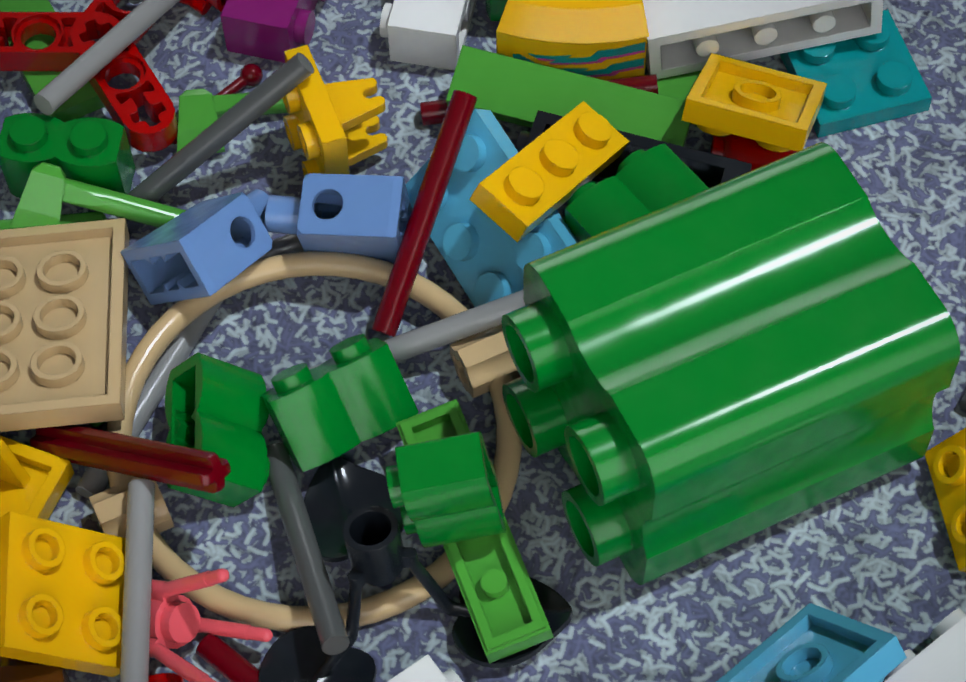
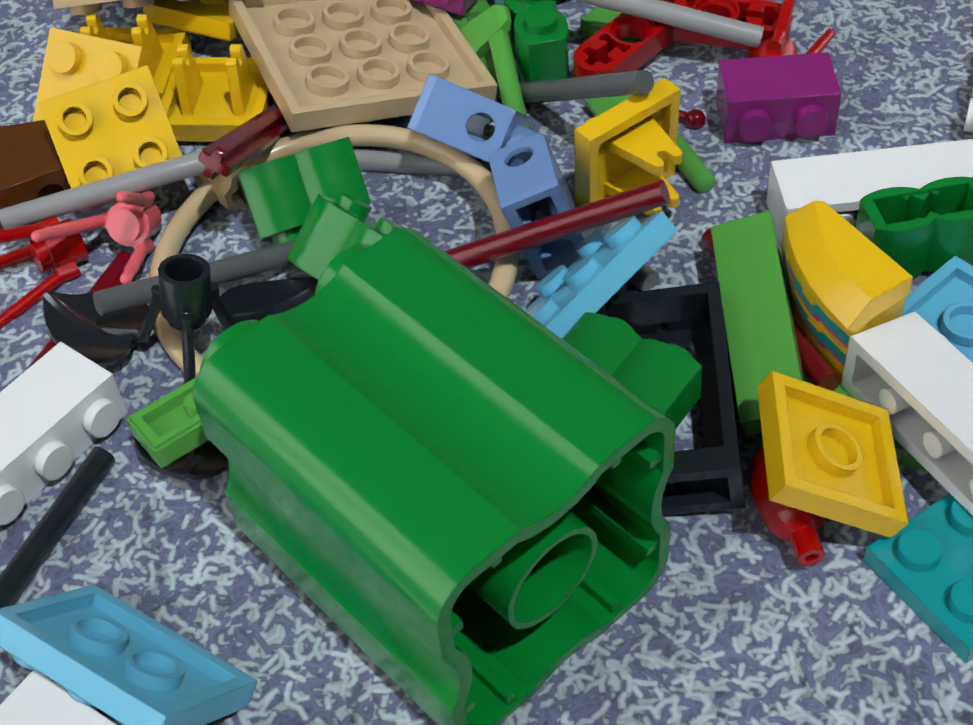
camera: 75 degrees right, 10 degrees down
green brick [386,431,506,548] -> none
yellow plate [469,101,630,243] -> none

